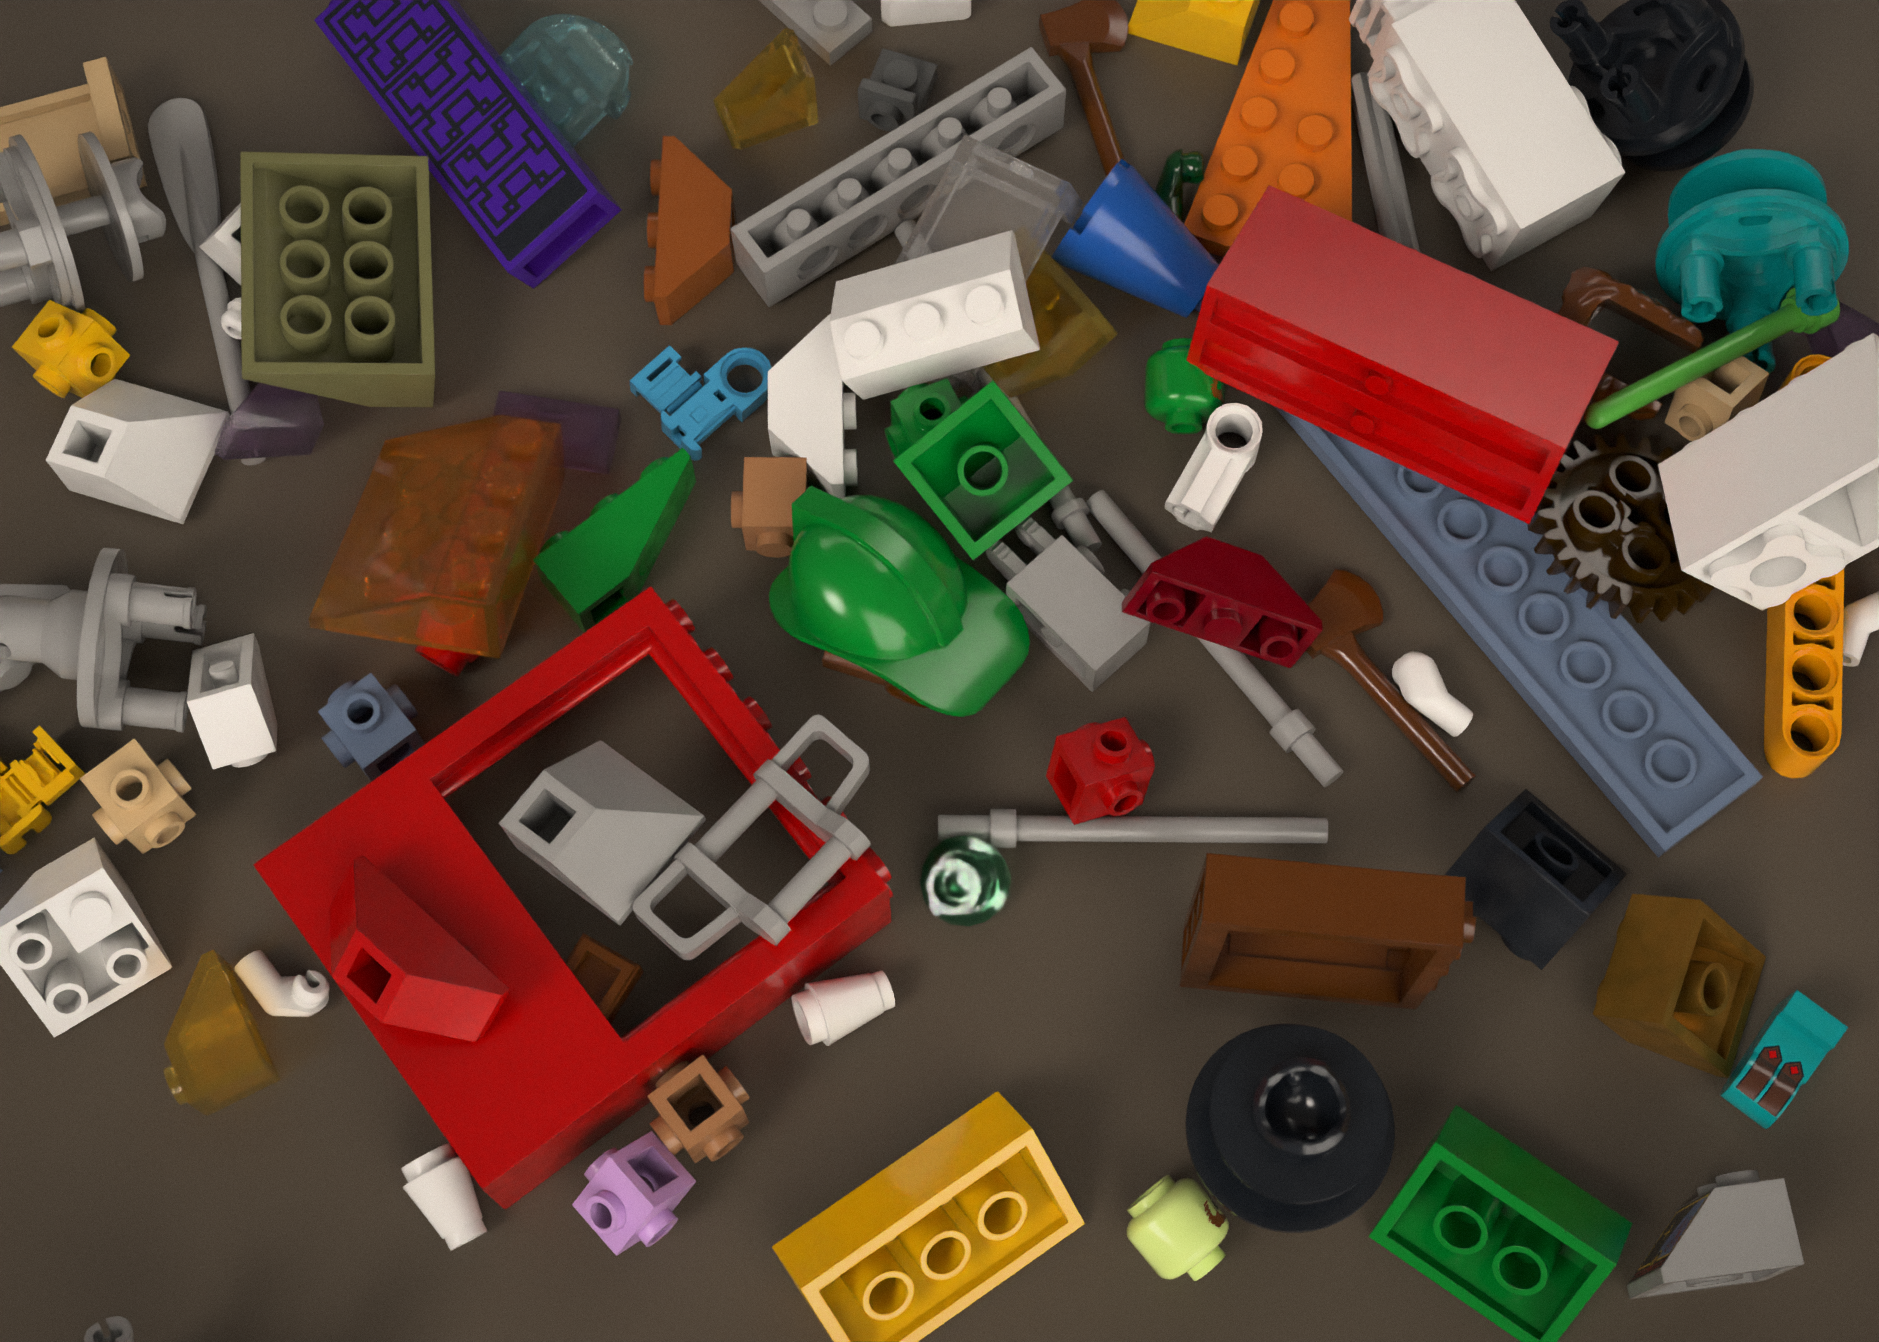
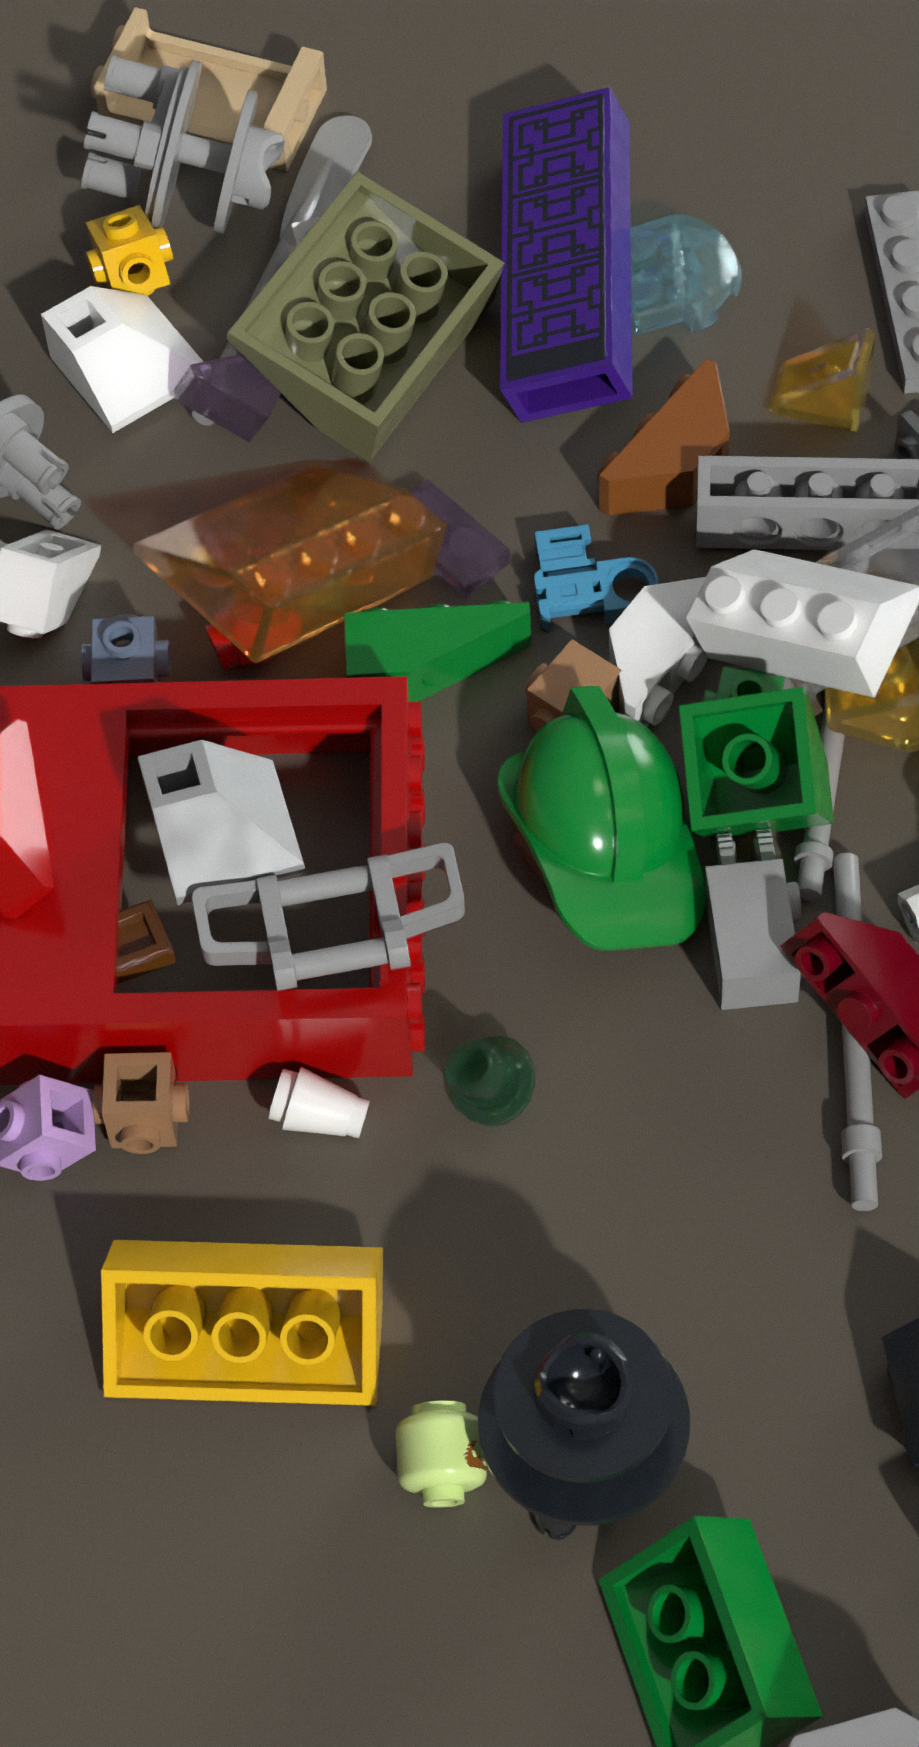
camera: 40 degrees right, 10 degrees down
light grey bar [938,809,1328,848] -> none
red brick [1046,717,1155,825] -> none
reddish brown window [1179,853,1476,1010] -> none

